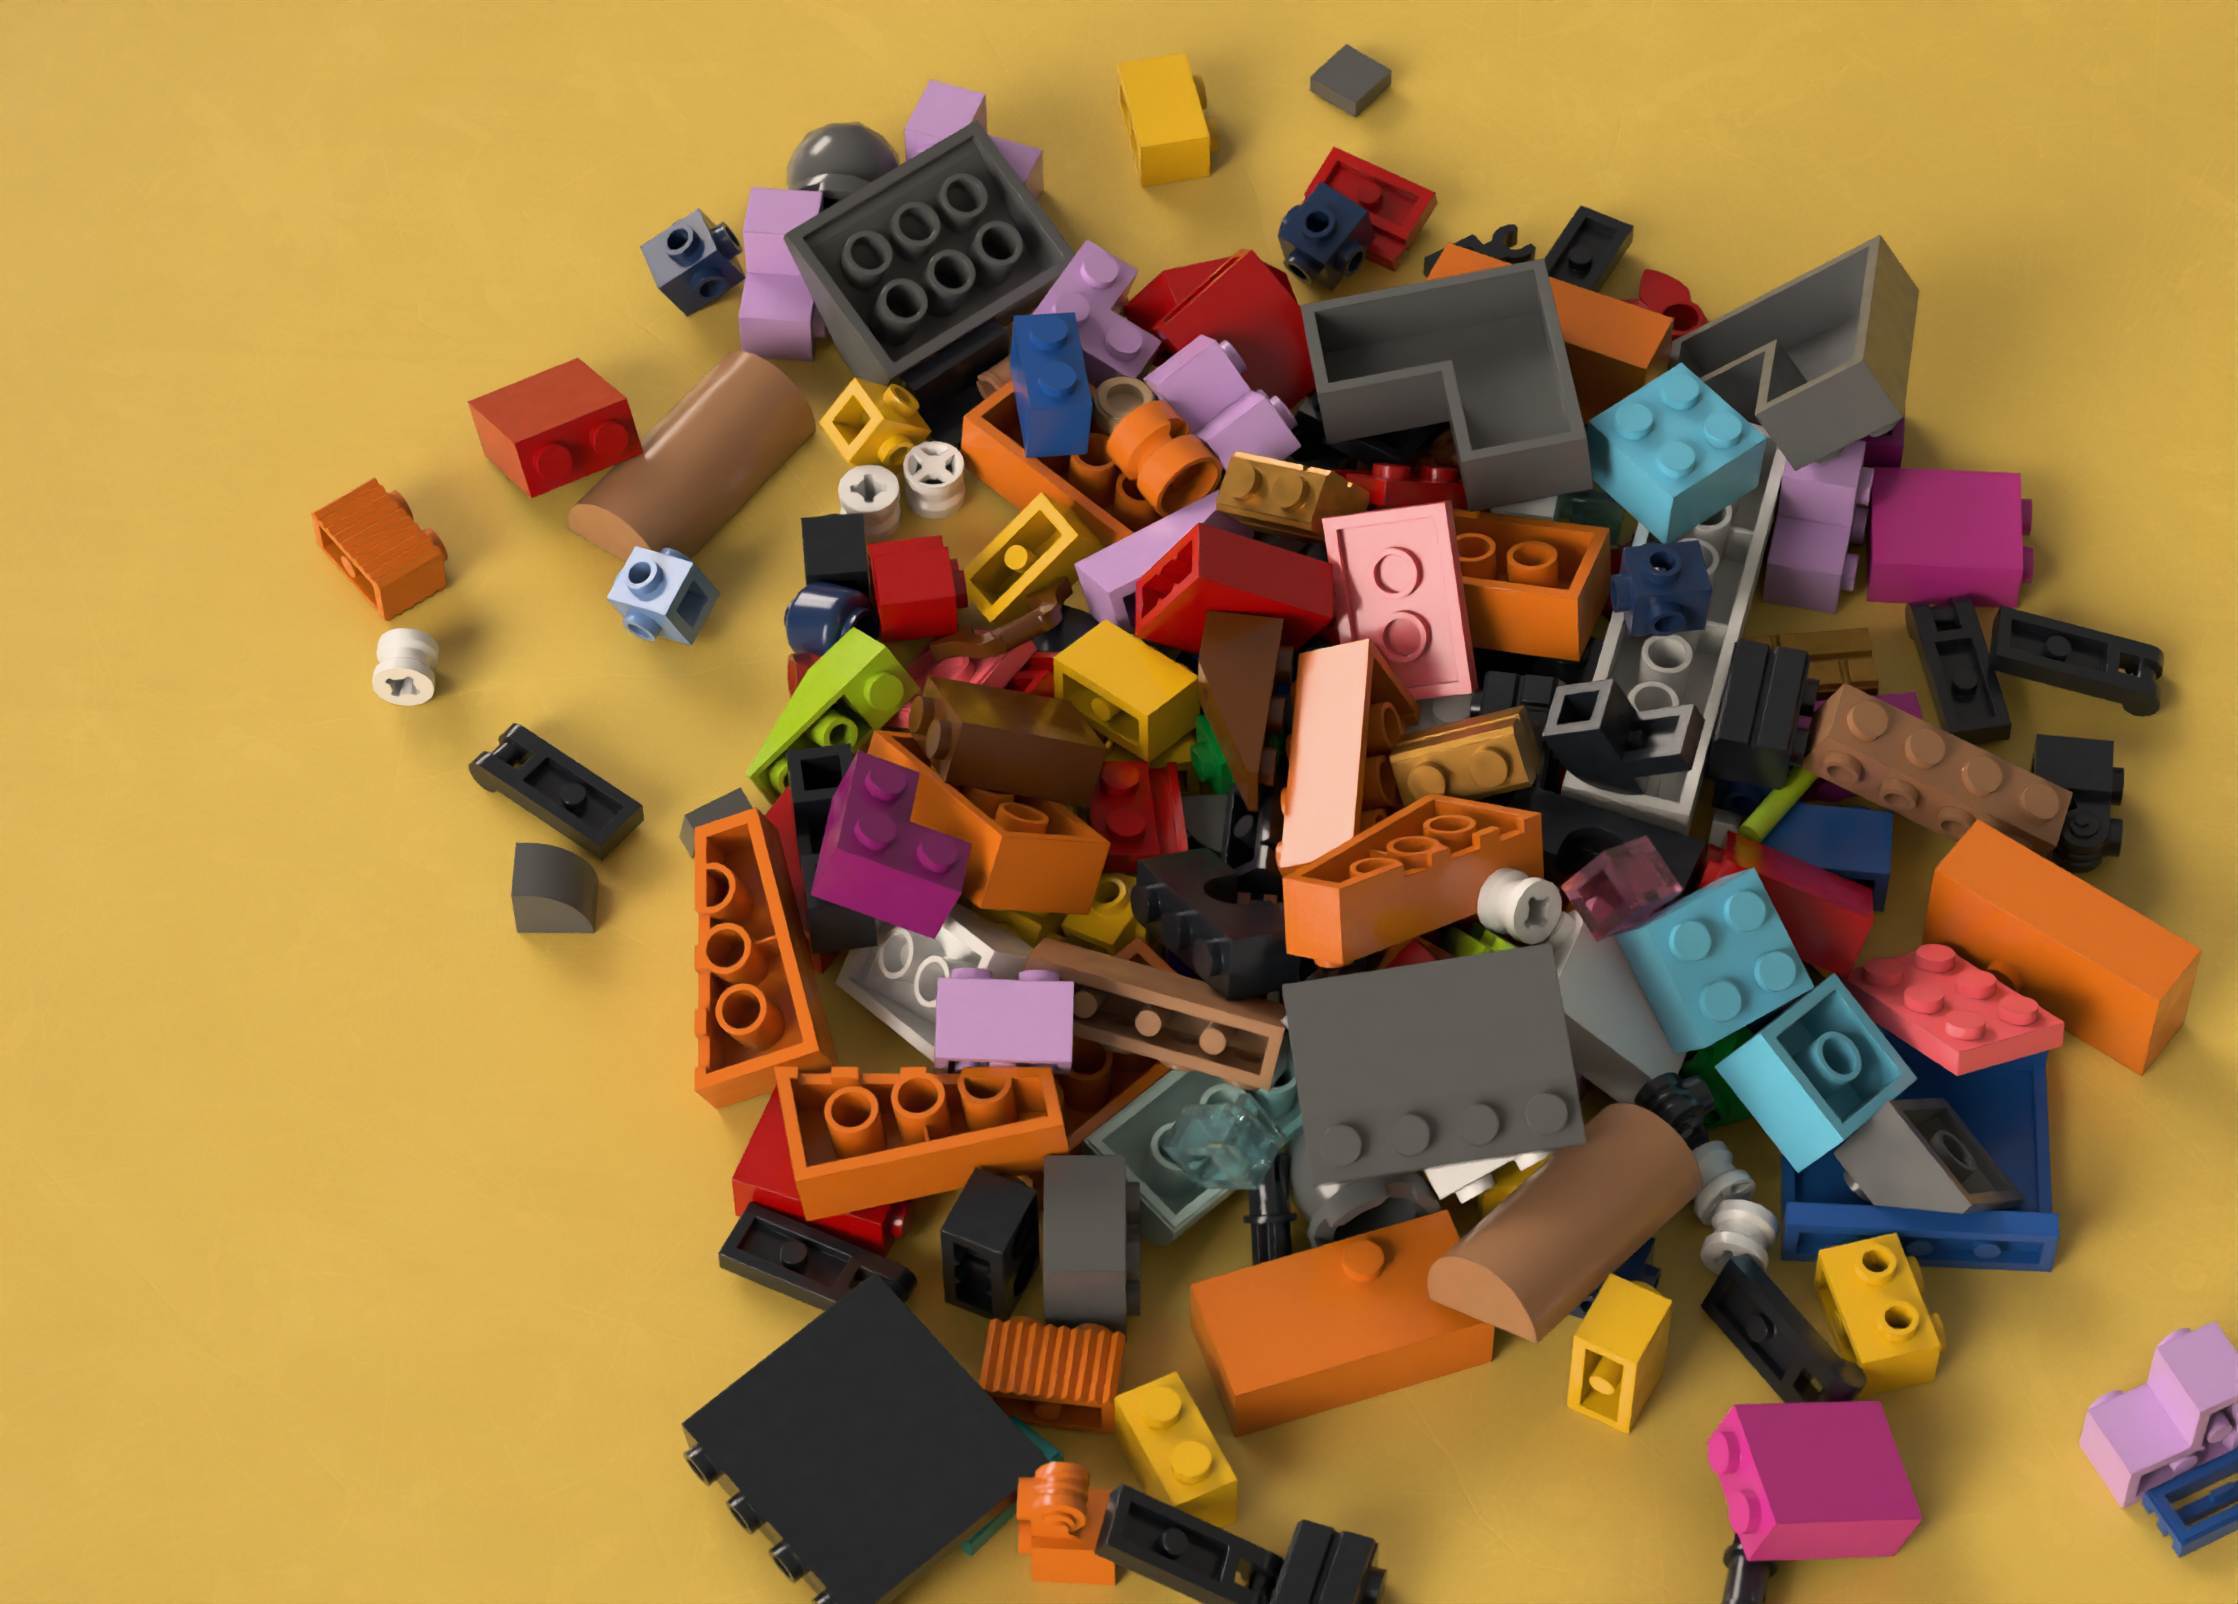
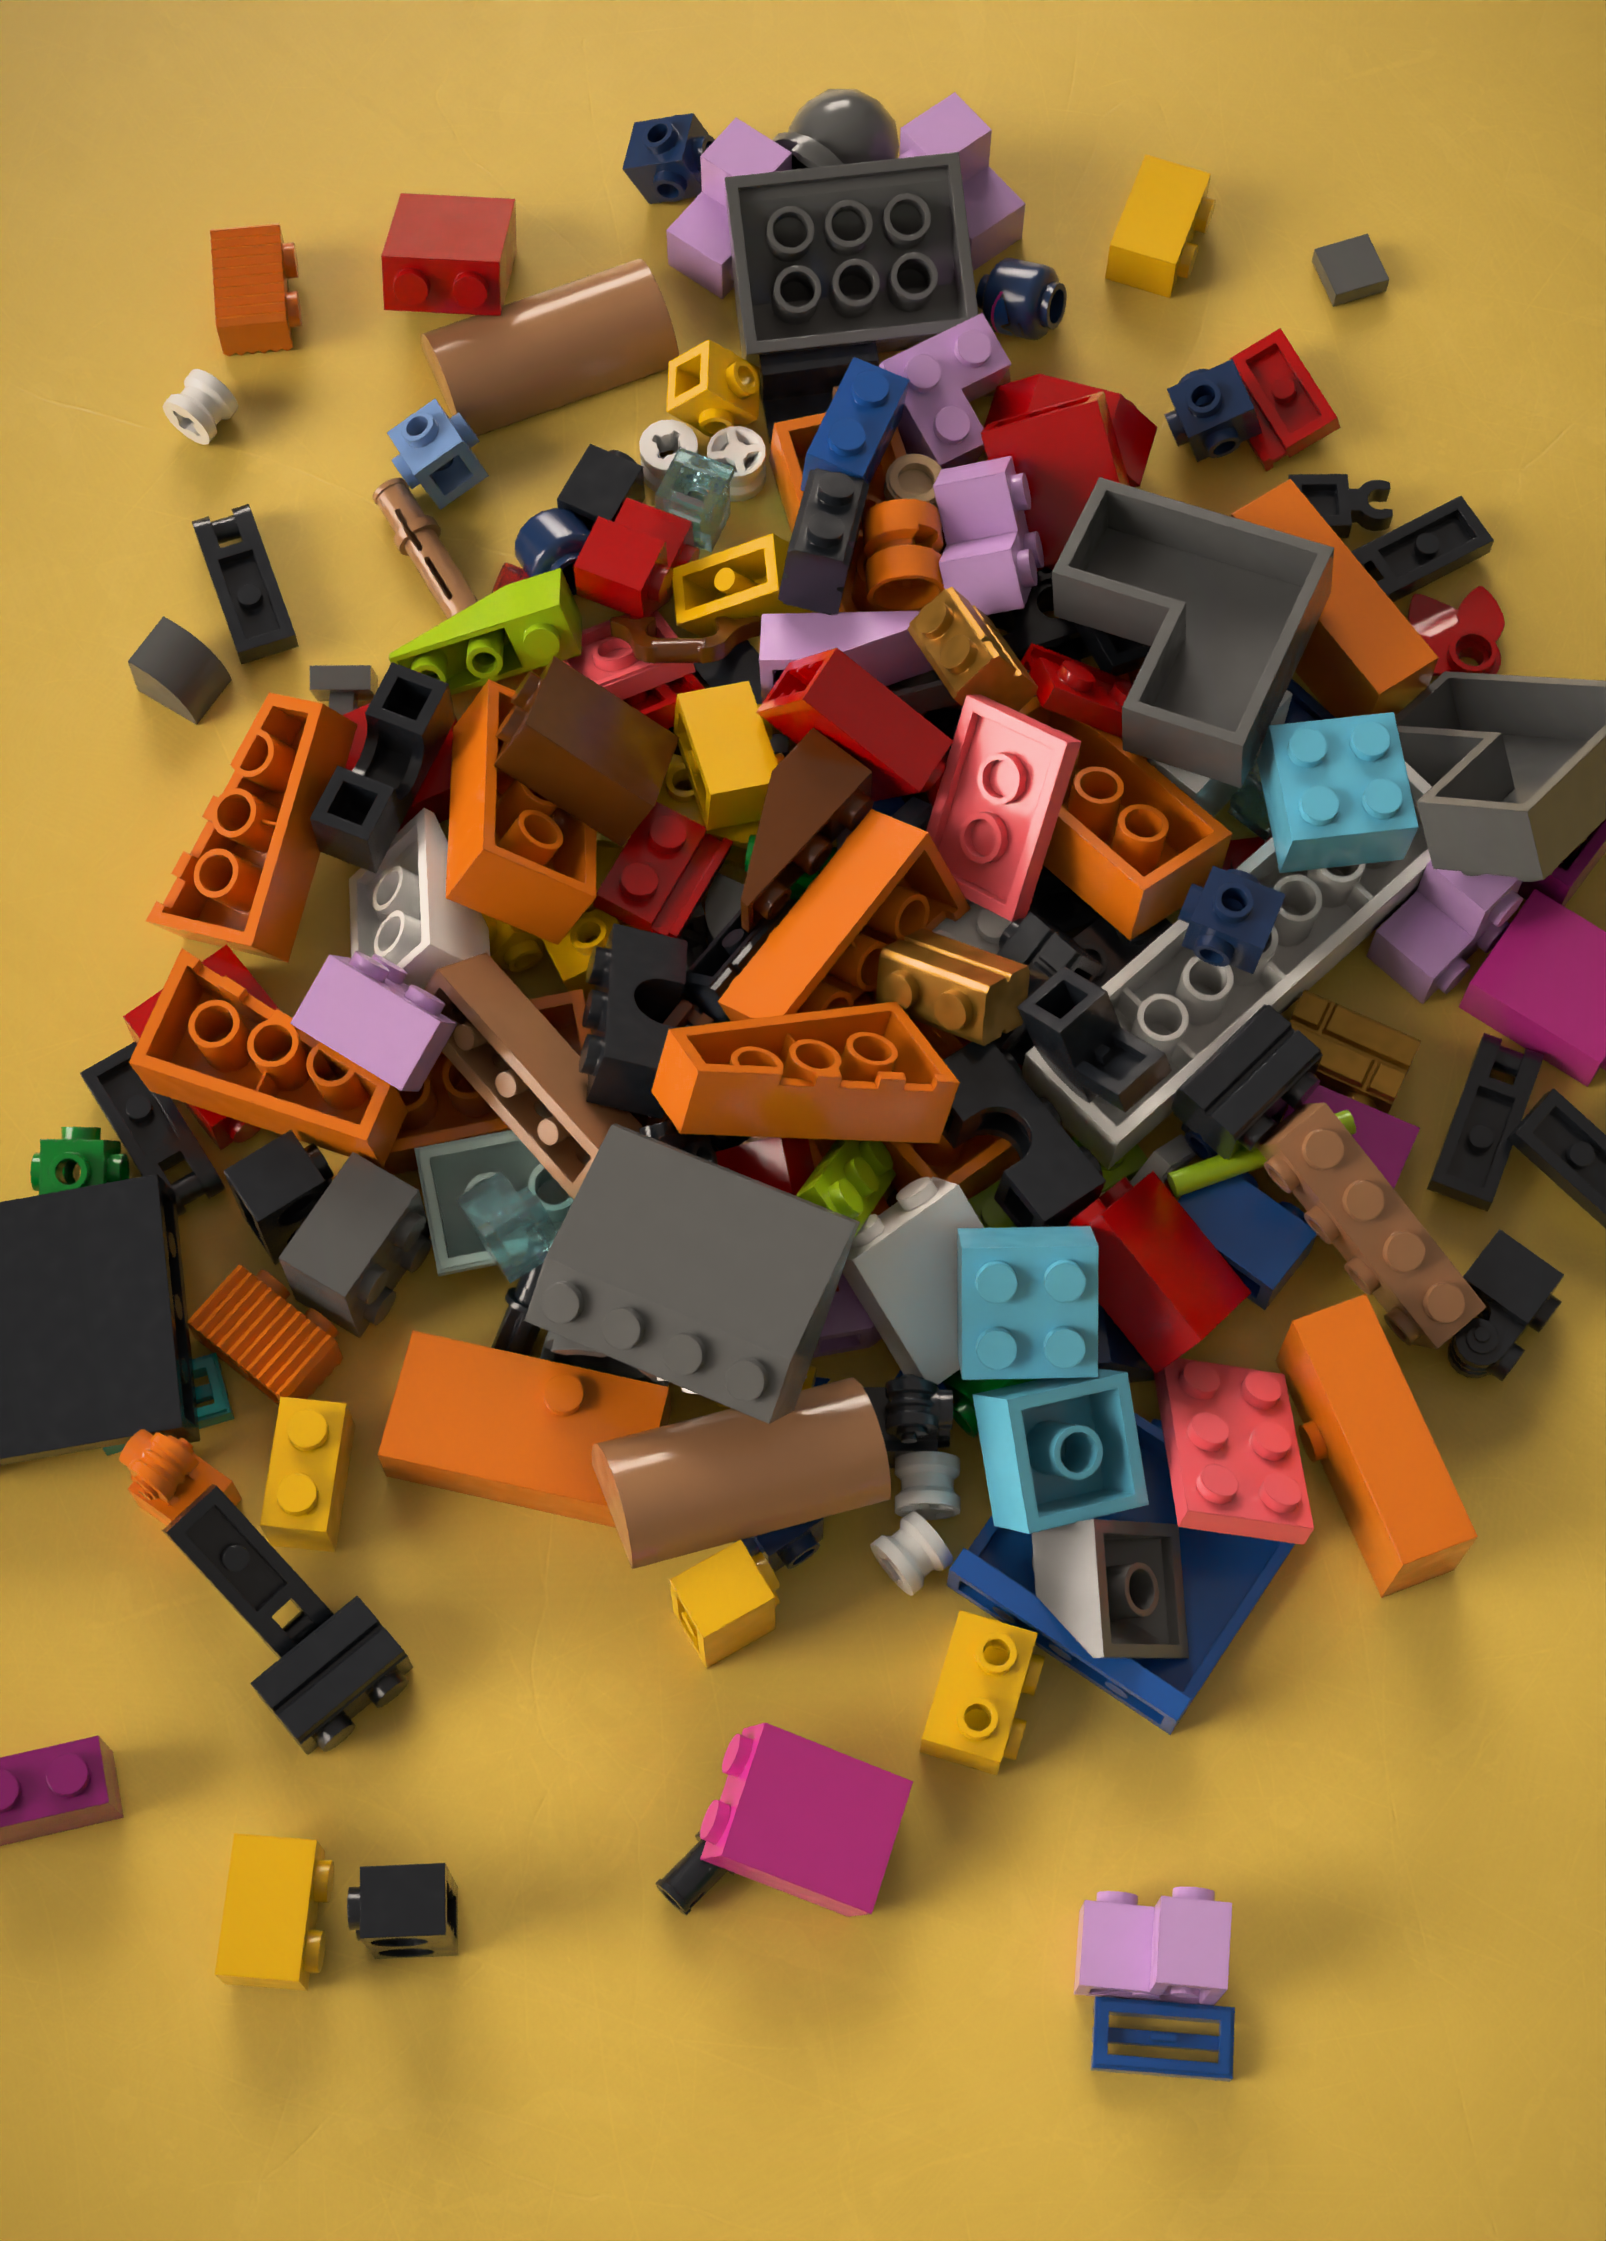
camera: 30 degrees right, 15 degrees up
magenta brick [811,750,972,939] -> none
white wheel [1477,867,1562,945] -> none
clear pink brick [1561,836,1683,942] -> none
black plate [1701,1254,1867,1403] -> none
none -> green brick [30,1127,130,1195]
none -> medium nougat pin [373,477,478,619]
none -> clear light blue brick [655,447,734,552]
none -> black brick [778,468,870,615]
none -> dark blue head [976,258,1067,340]

